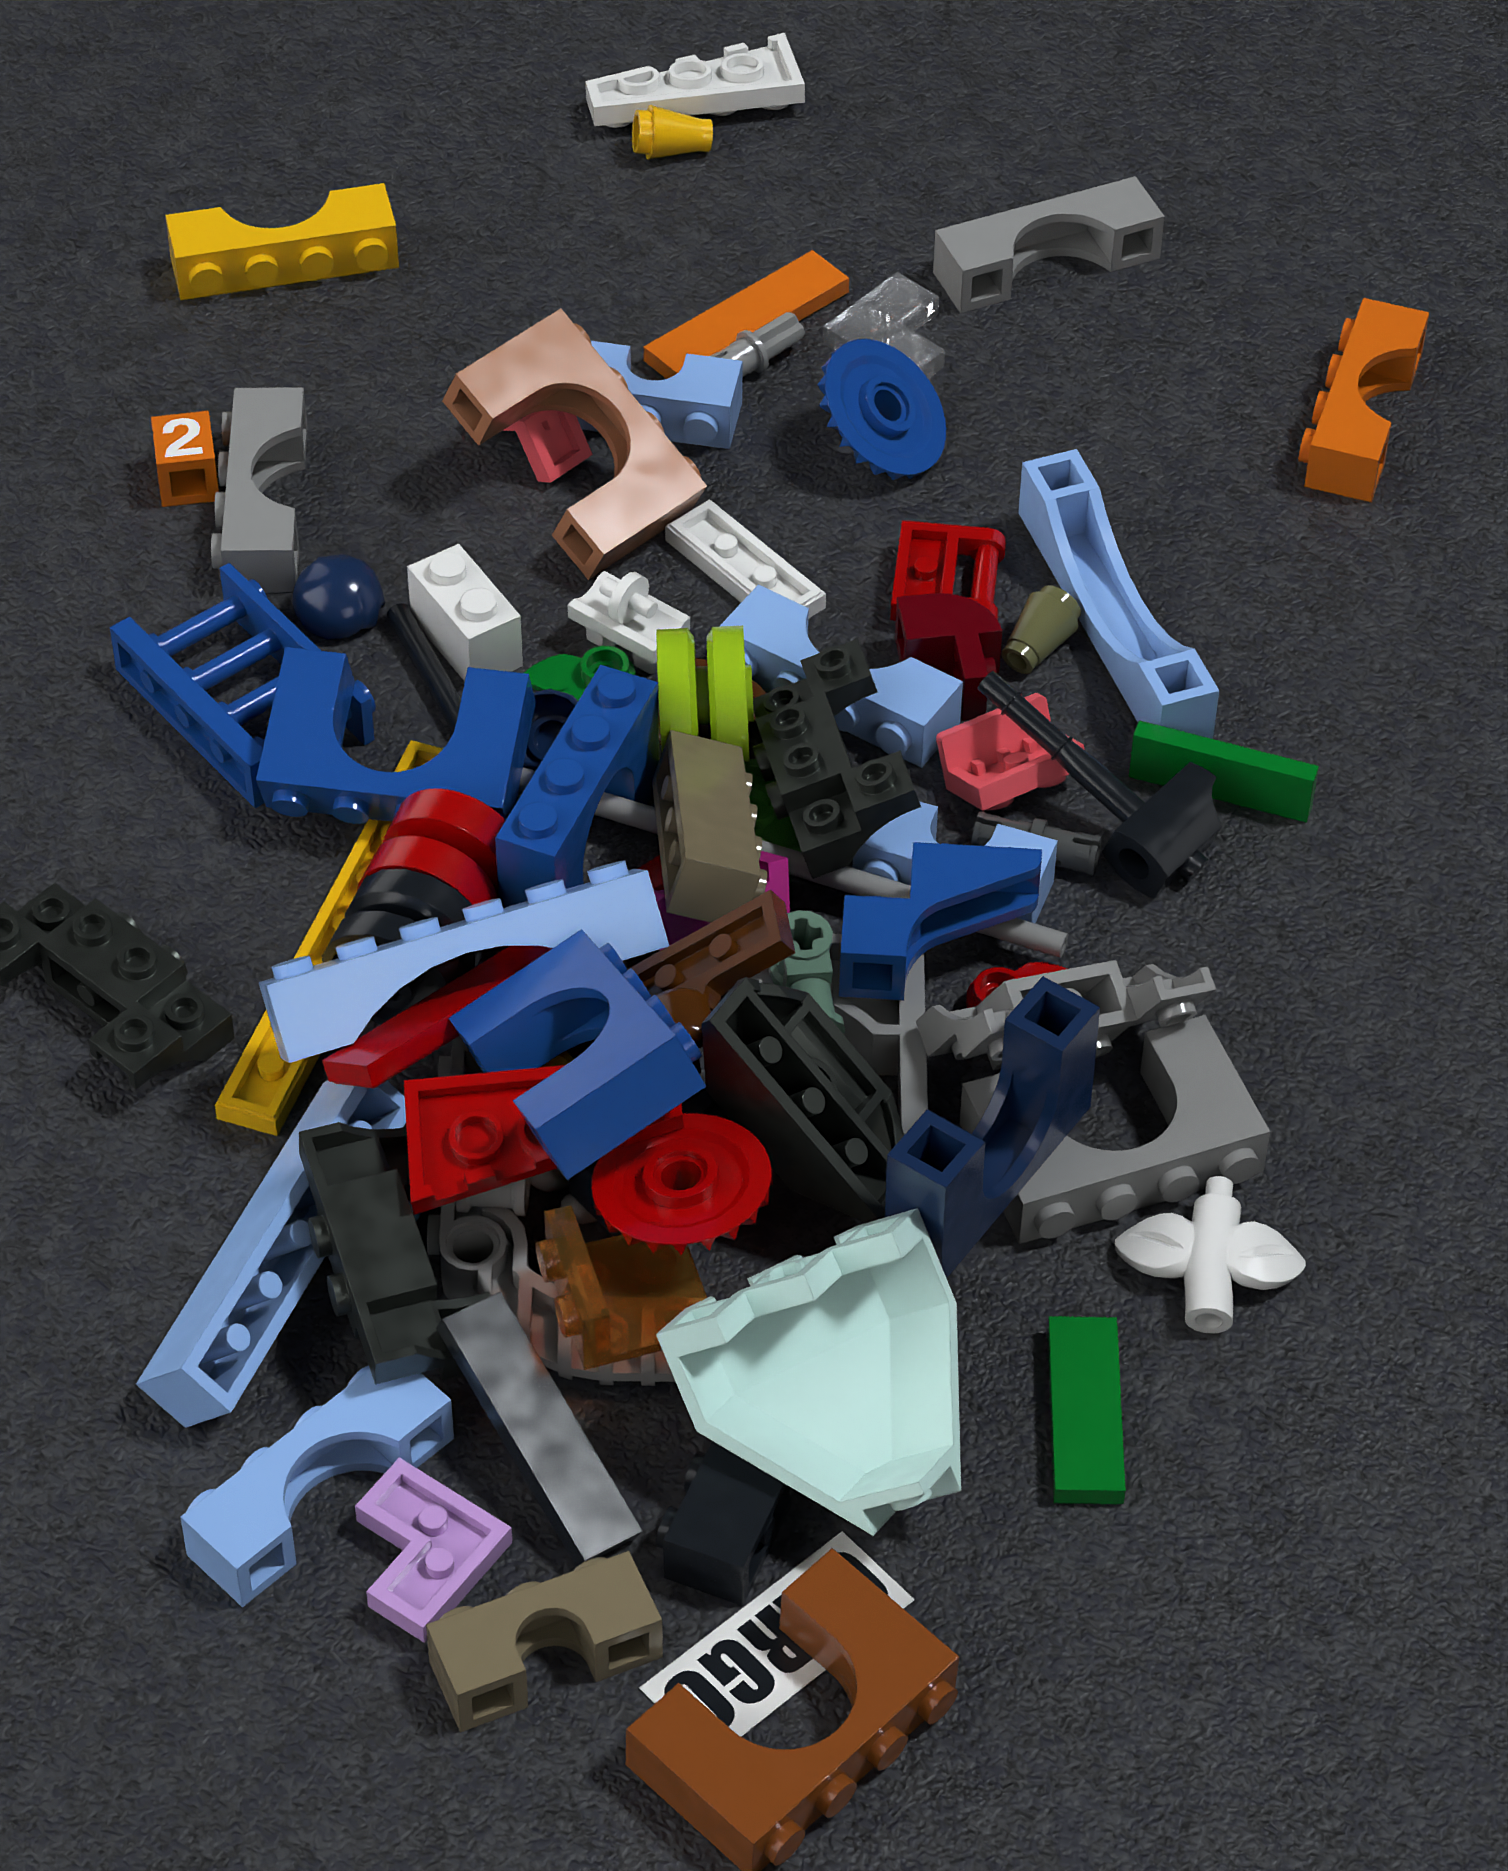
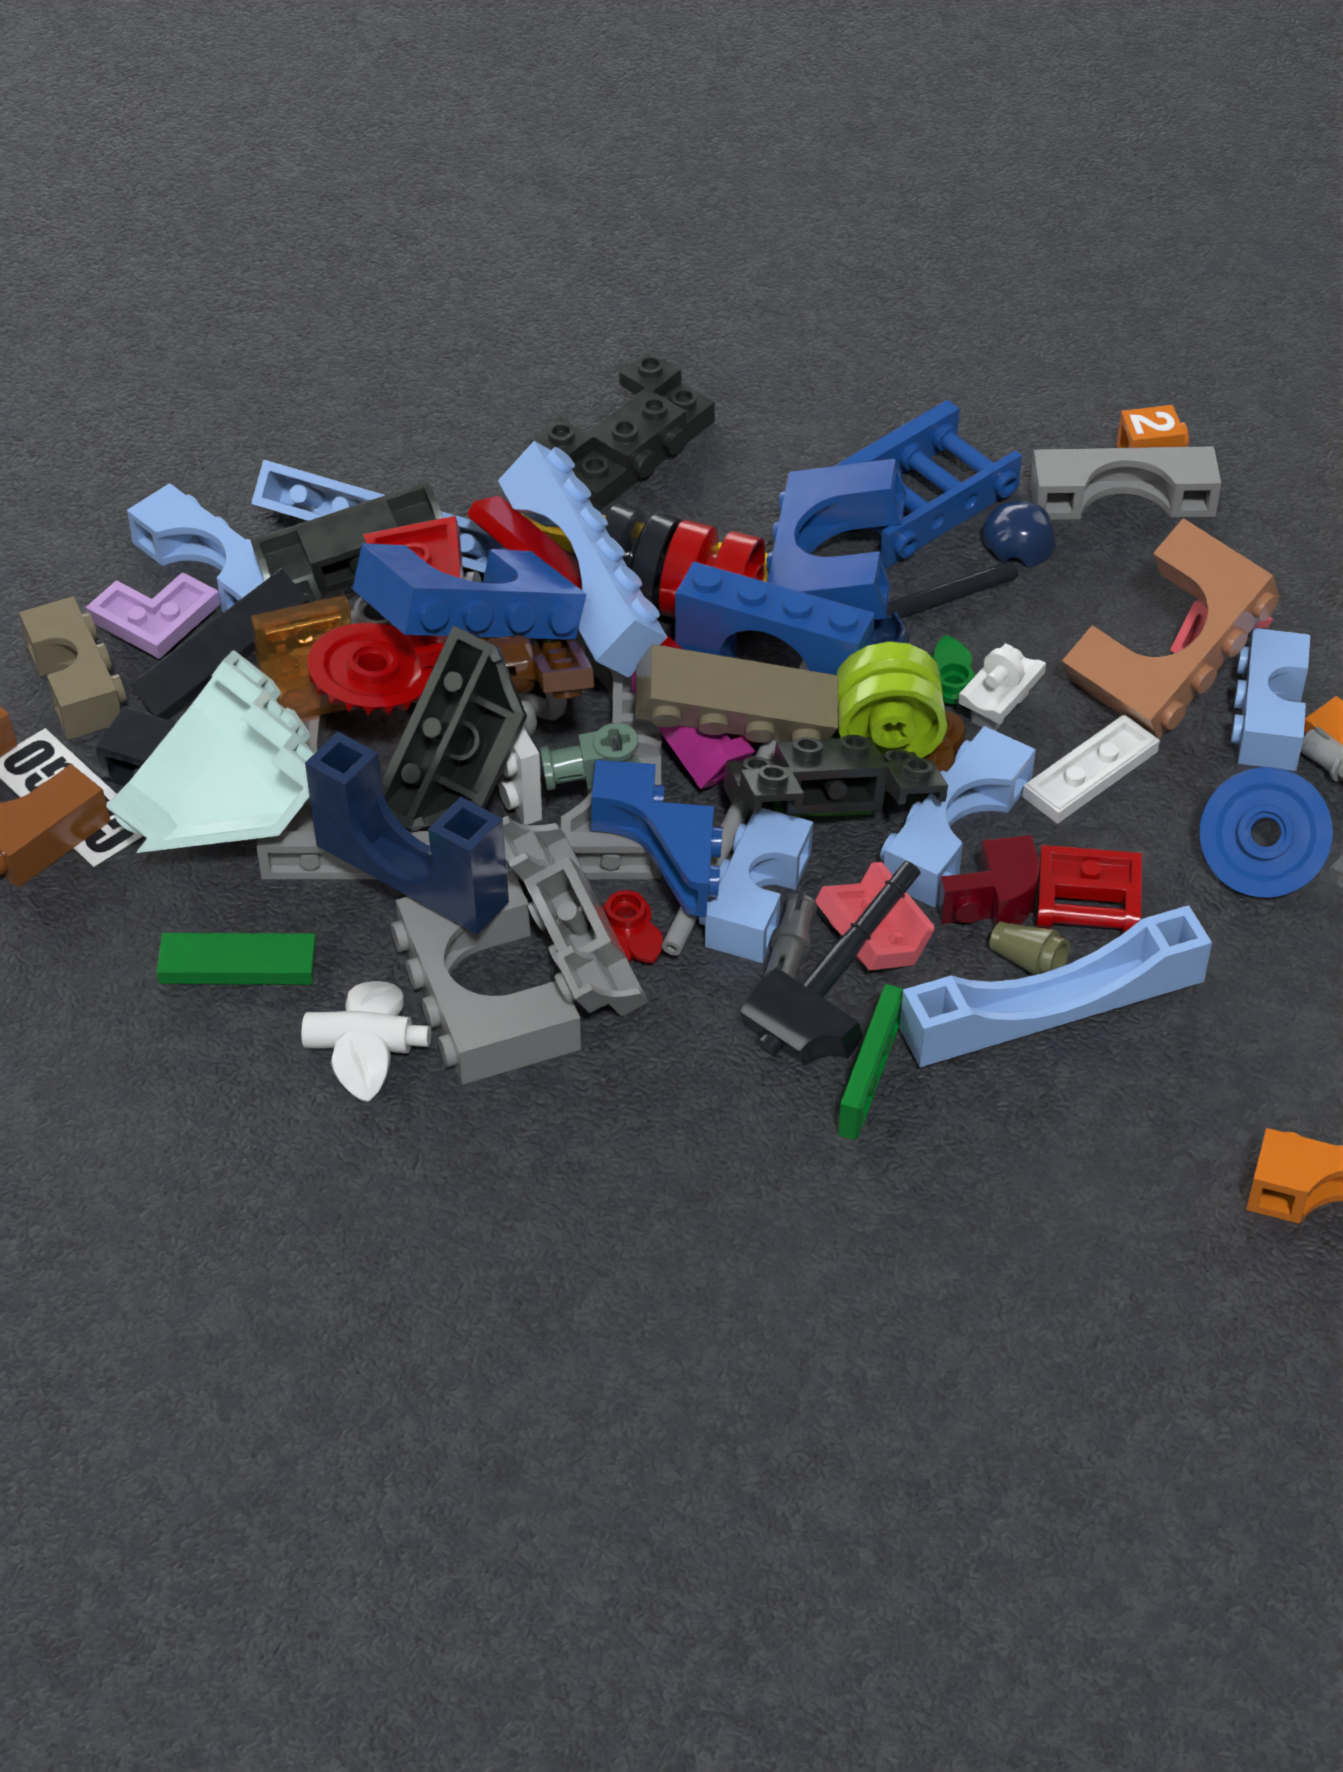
camera: 90 degrees right, 0 degrees up
white brick [407,544,523,682] -> none

